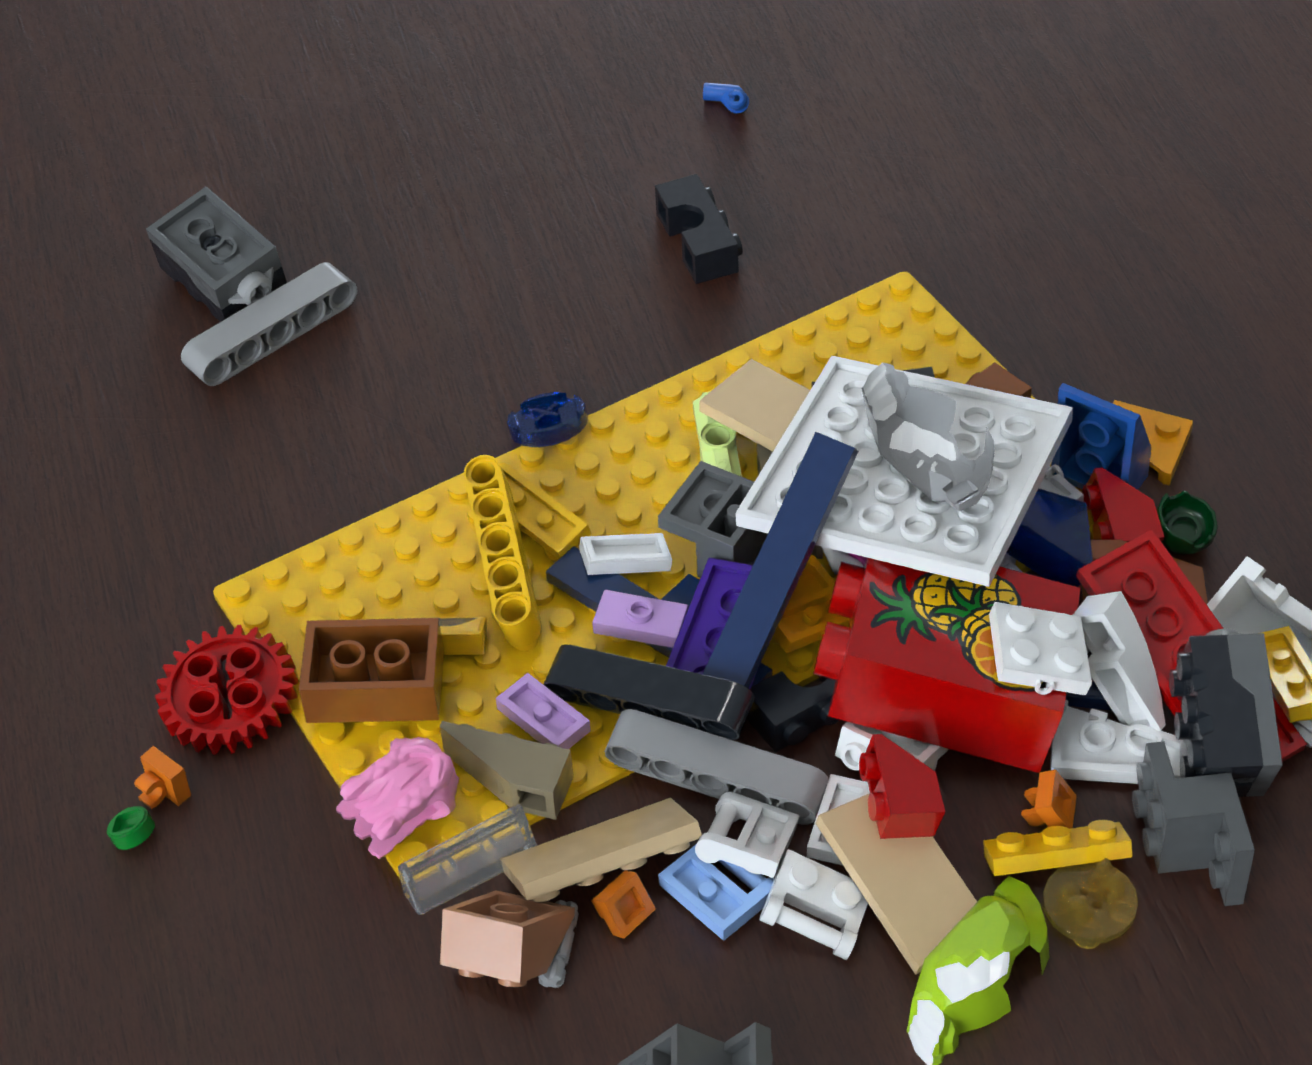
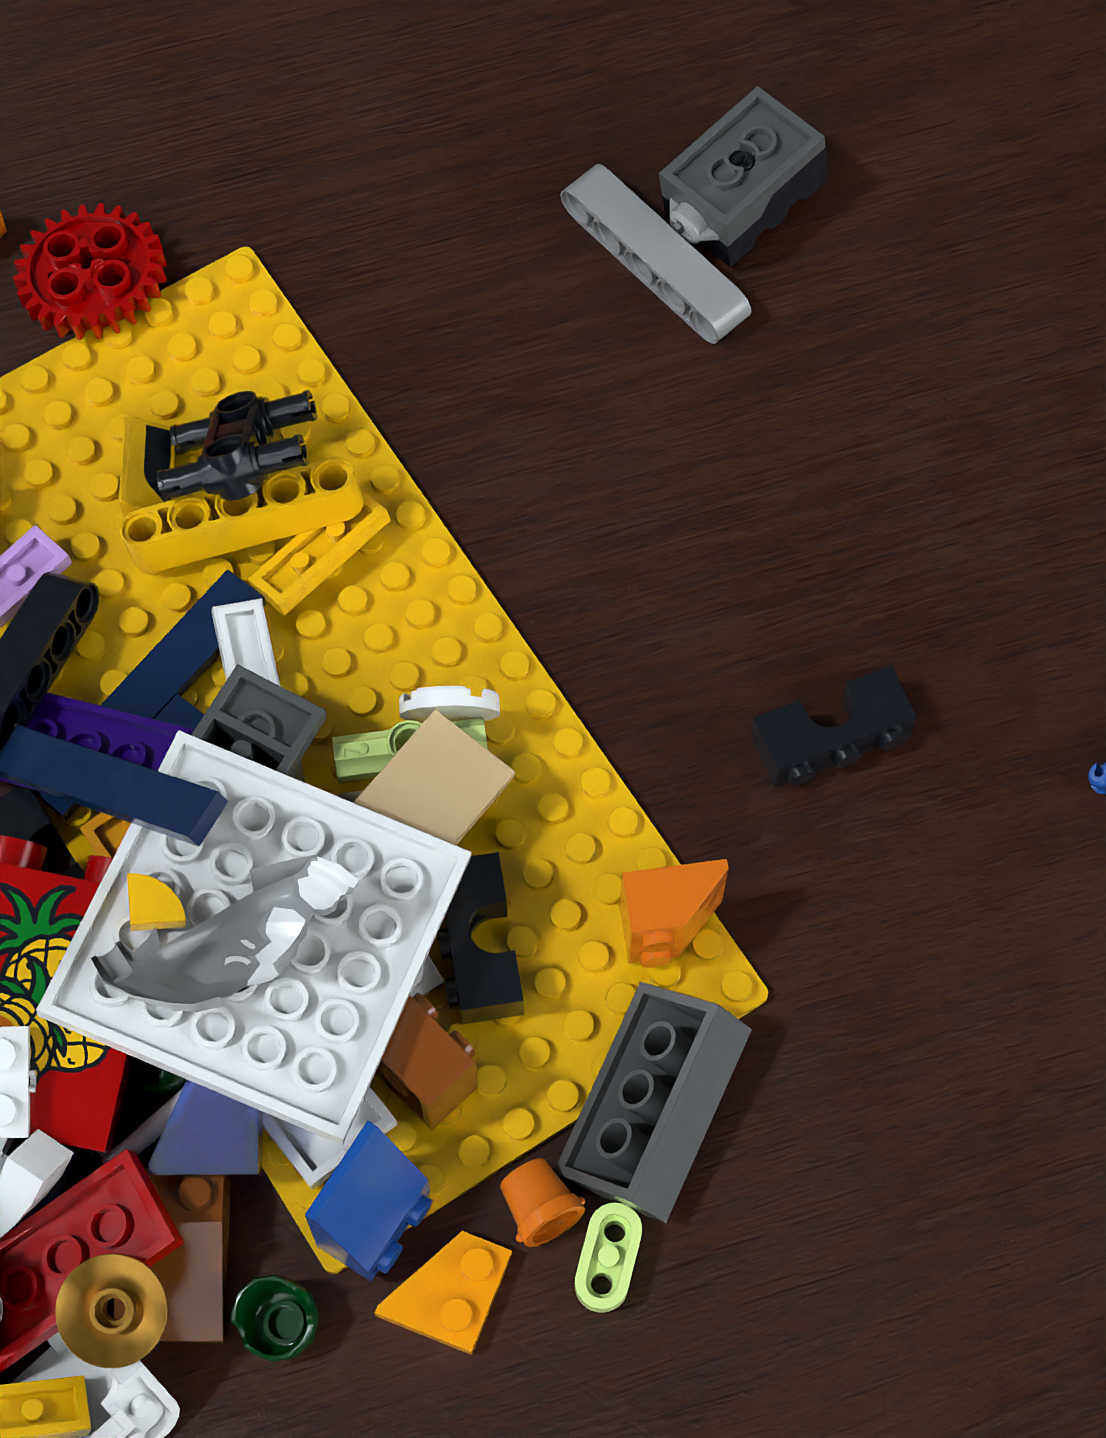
camera: 85 degrees right, 20 degrees up
dark orange brick [299,618,444,723] -> none
clear blue tile [507,392,588,447] -> none
lavender plate [592,590,688,648] -> none
red slope [1082,467,1164,542] -> none
none -> pearl gold dish [55,1253,168,1368]
none -> yellow tile [127,873,186,931]
none -> black piece [157,390,317,501]
none -> white tile [399,686,500,723]
none -> orange piece [500,1158,585,1247]
none -> dark grey slope [554,981,752,1223]
none -> yellowish green plate [575,1203,642,1313]
none -> orange slope [619,859,729,968]

